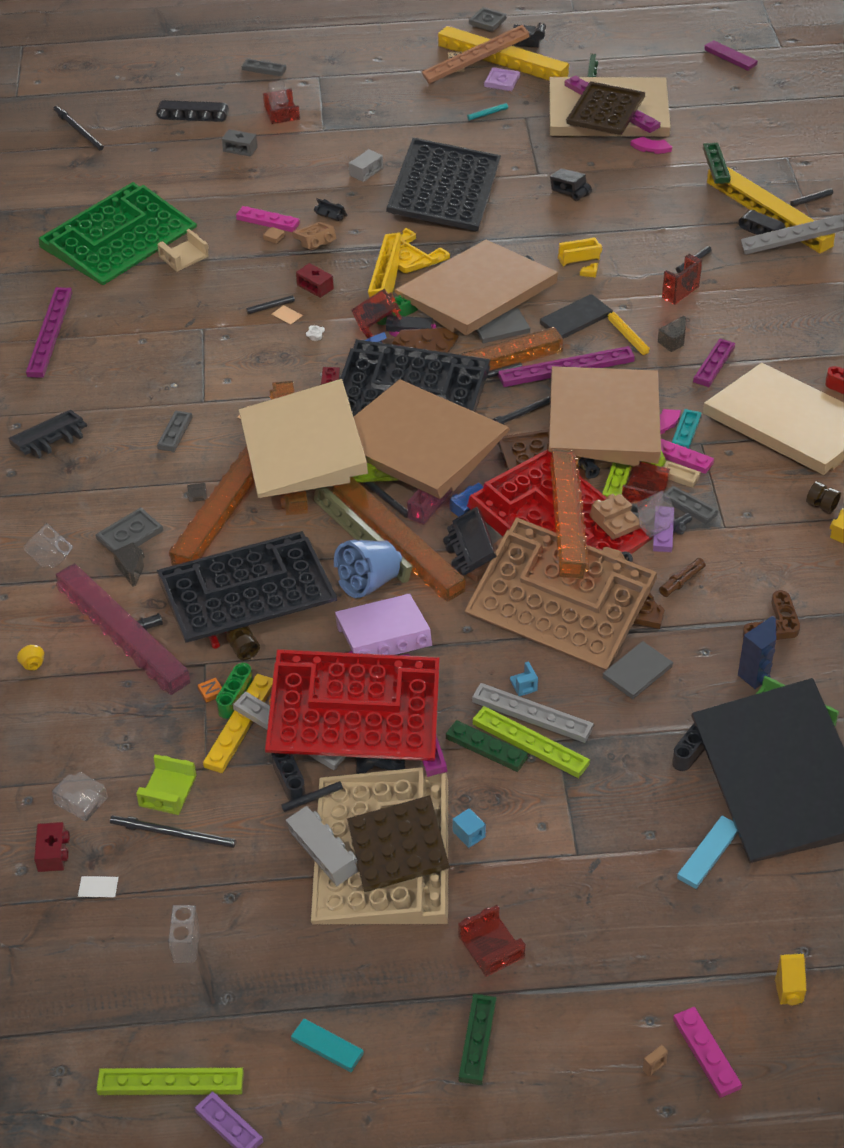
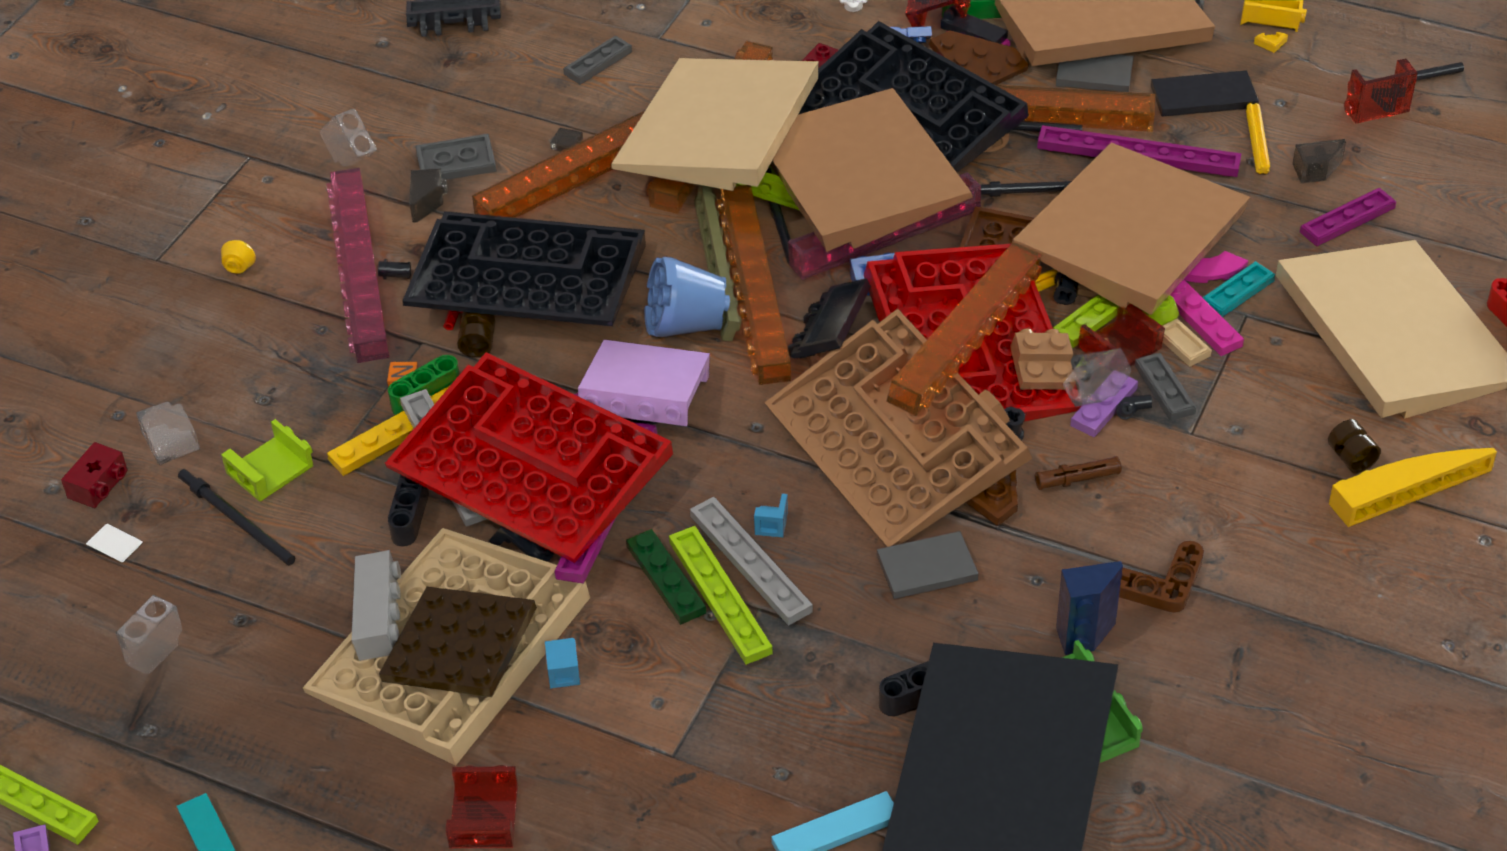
camera: 30 degrees right, 0 degrees up
black bar [281,781,343,812] -> none

